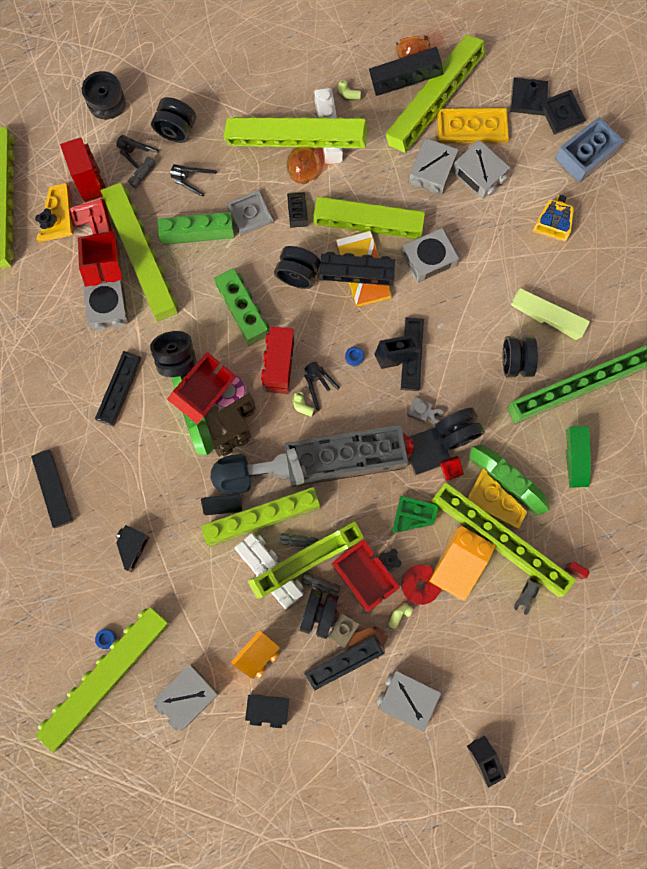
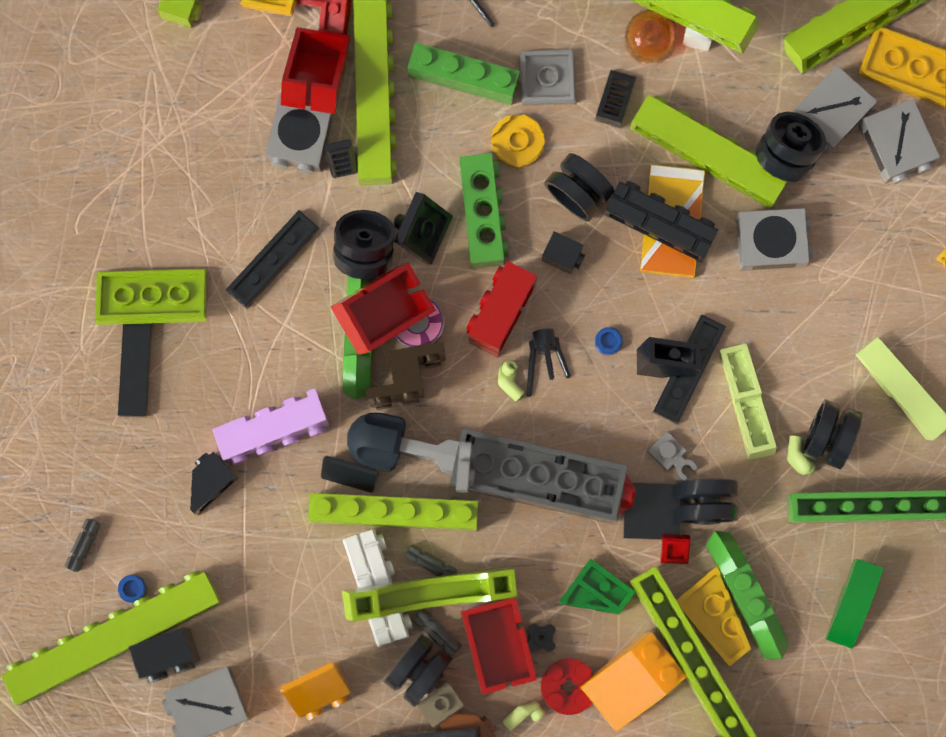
camera: 25 degrees right, 5 degrees up
none -> dark grey axle [65,518,100,572]
none -> lime tile [95,269,207,325]
none -> black brick [128,628,201,683]
none -> lavender wedge [212,388,330,465]
none -> black slope [324,139,358,178]
none -> black tile [394,192,453,265]
none -> yellow tile [491,114,545,169]
none -> black brick [541,231,585,274]
none -> yellowish green slope [720,343,777,461]
none -> black wheel [755,111,827,182]
none -> yellowish green arm [787,436,815,475]

